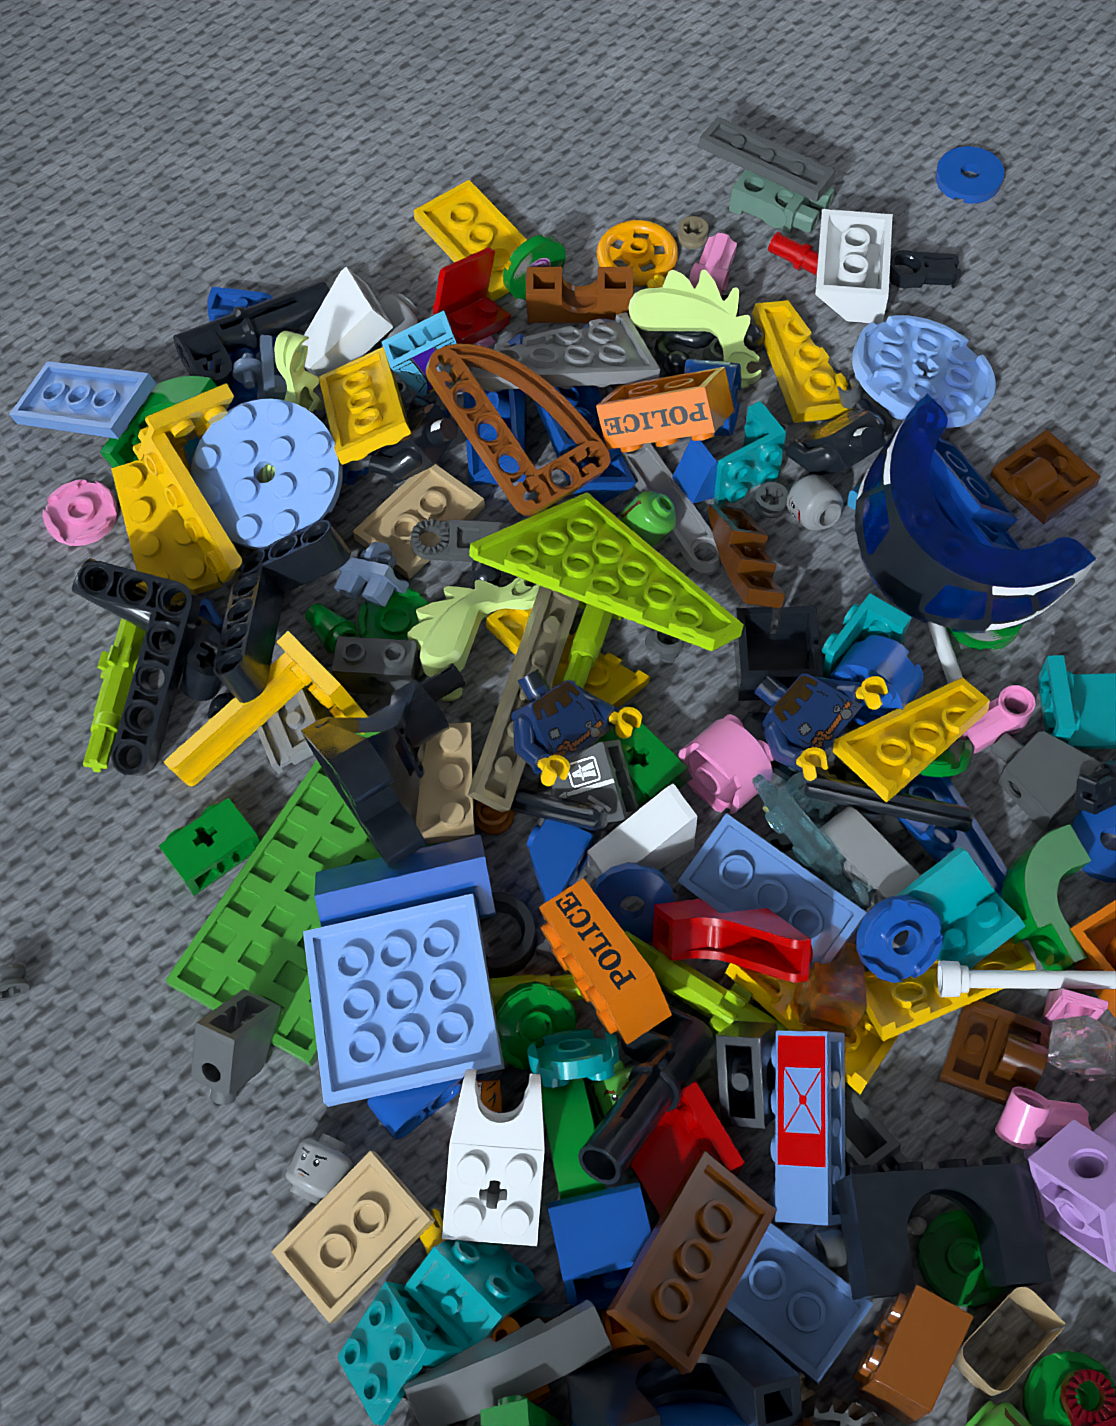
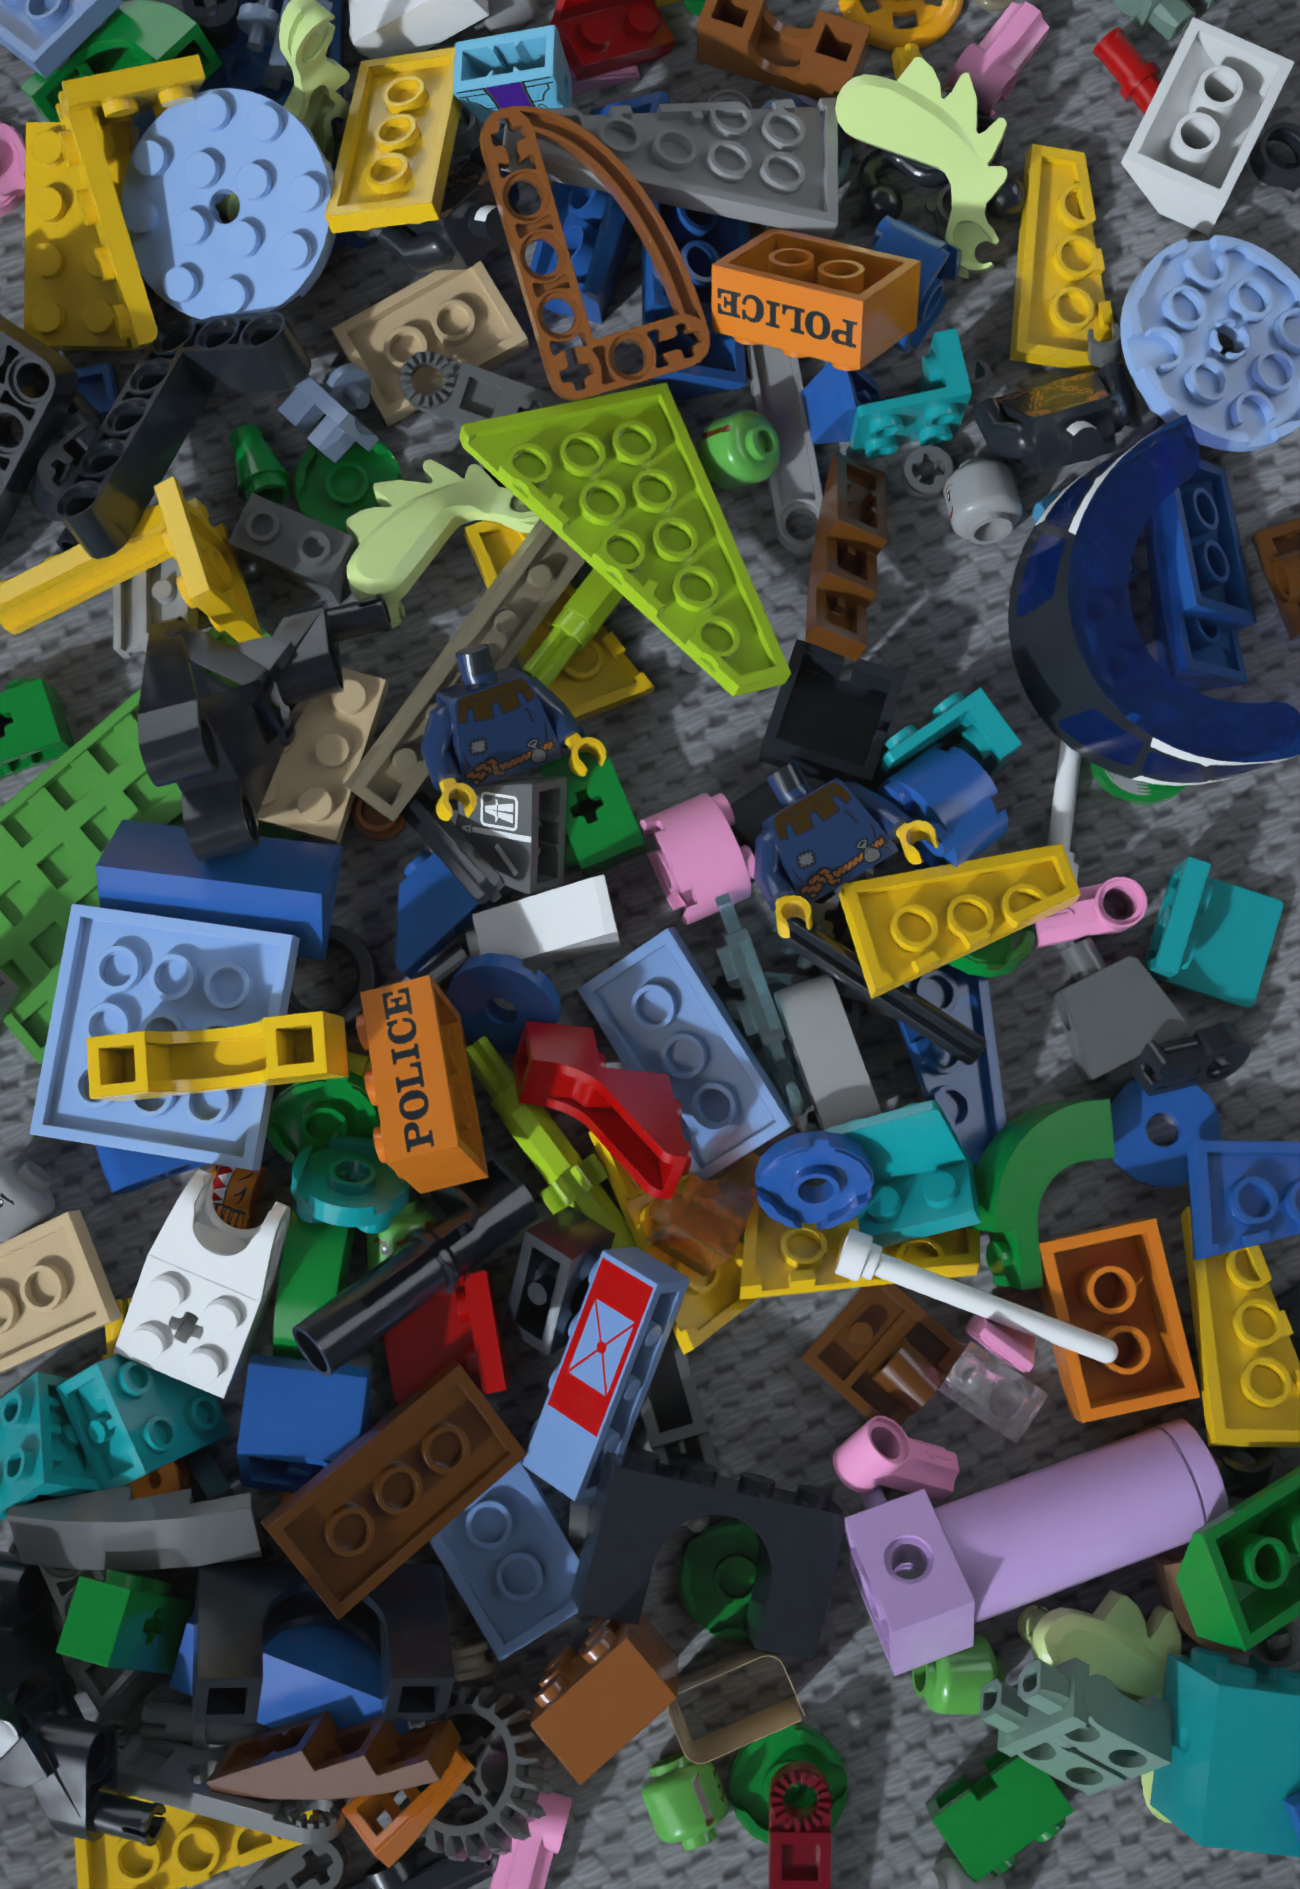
camera: 25 degrees right, 20 degrees up
none -> yellow arch [86,1011,349,1102]

